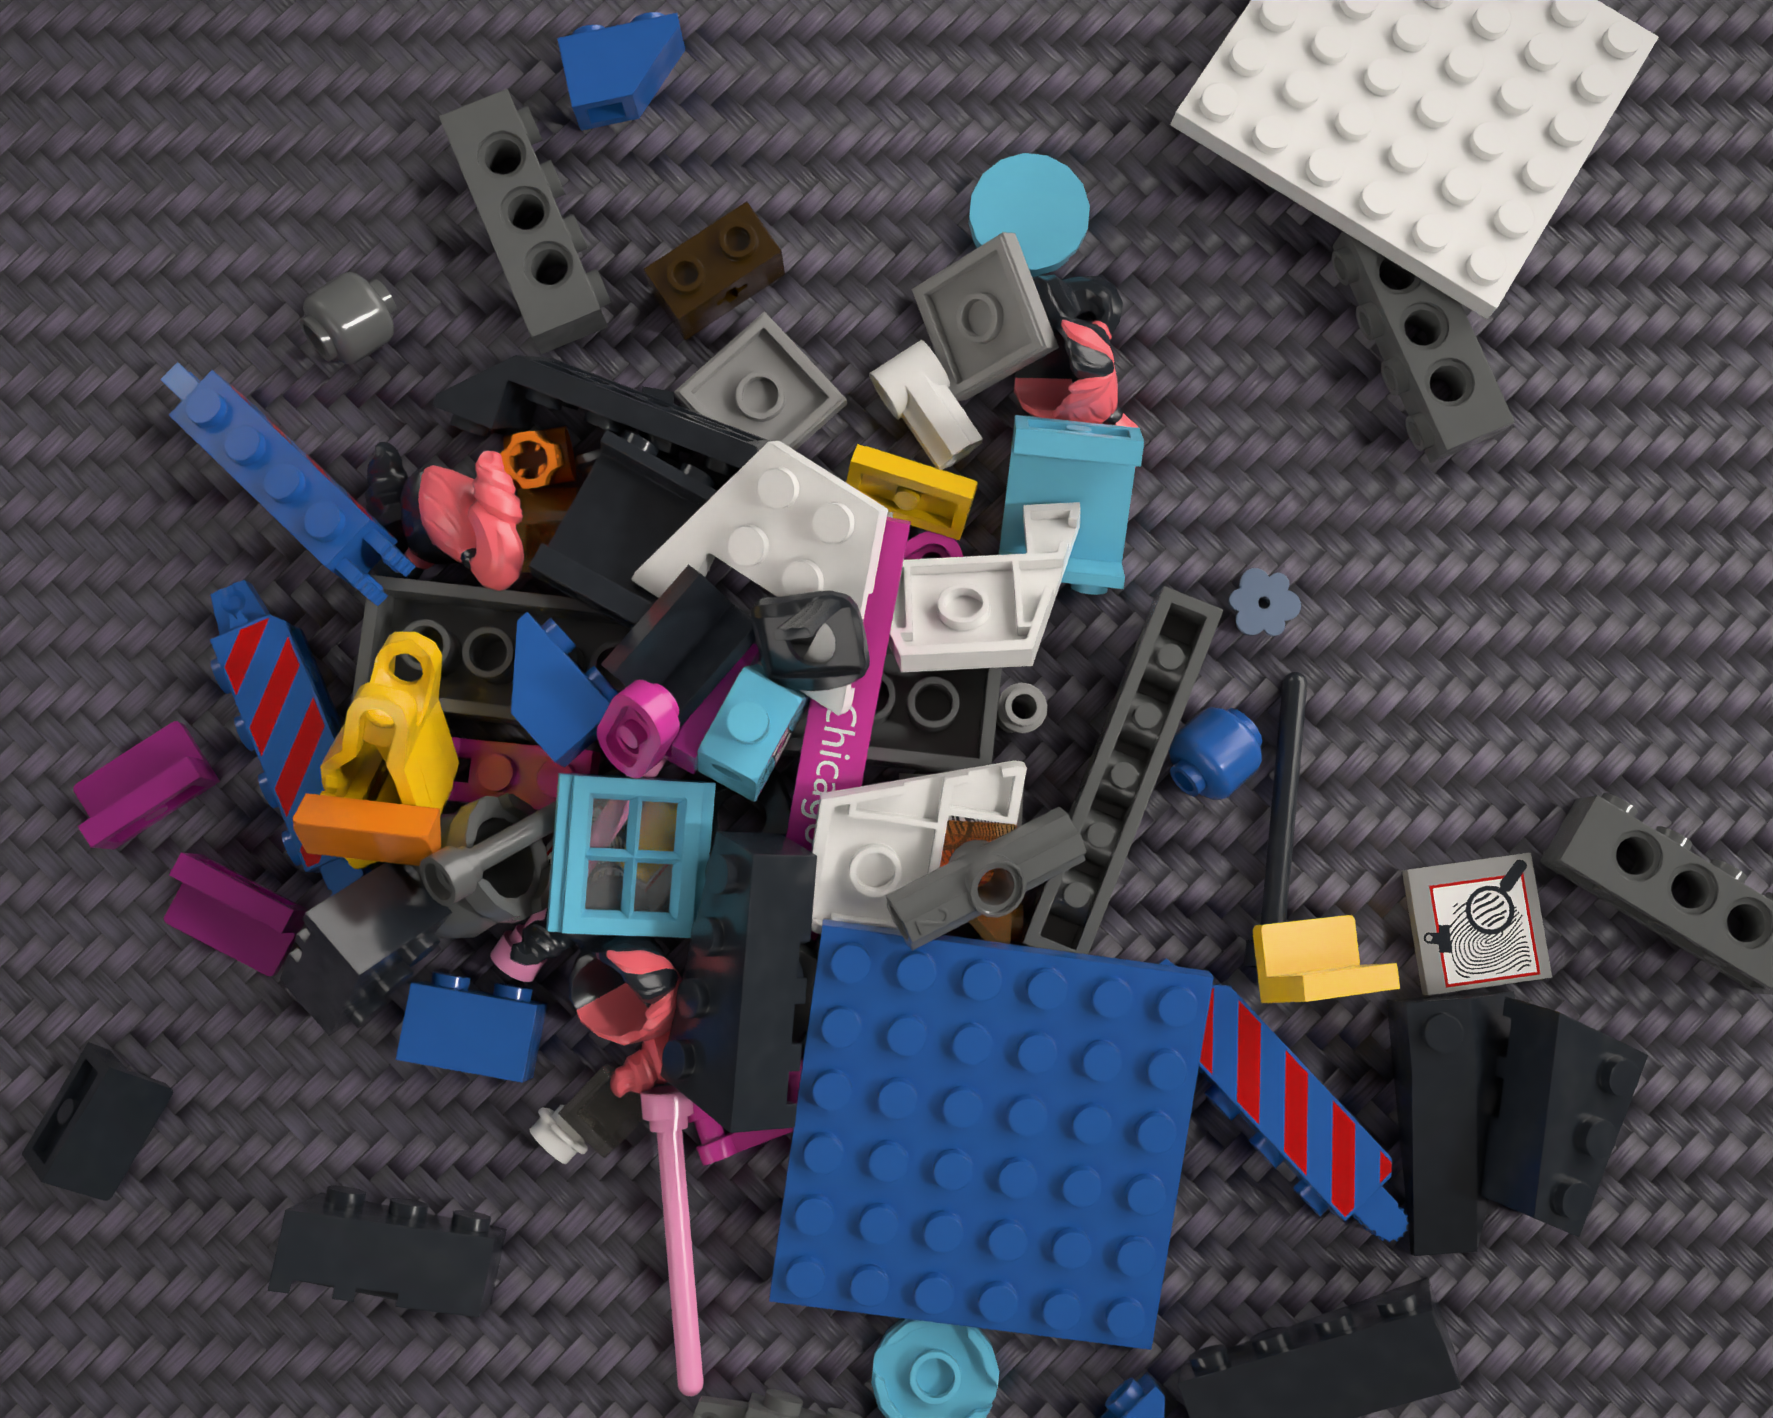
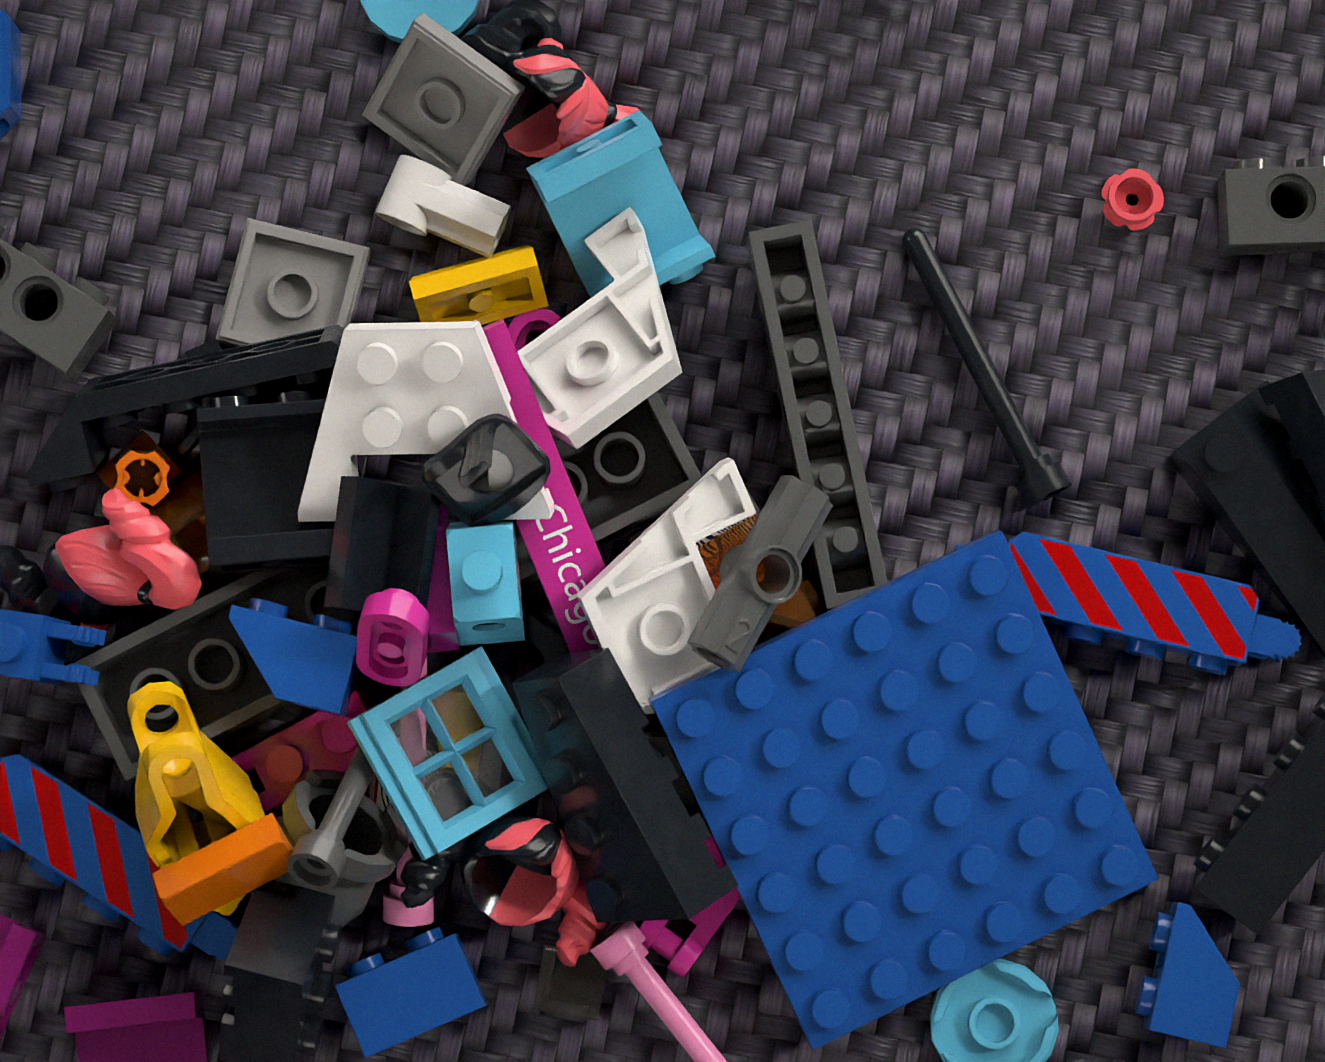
camera: 30 degrees left, 0 degrees up
white plate [529,1105,589,1164] -> none
dark brown brick [644,201,785,340] -> none
light grey pin [996,683,1047,734] -> none
blue head [1168,707,1262,800] -> none
sand blue plant [1228,568,1301,637] -> none
yellow panel [1253,915,1400,1003] -> none
tile [1402,852,1552,995] -> none
none -> coral plate [1101,169,1164,231]

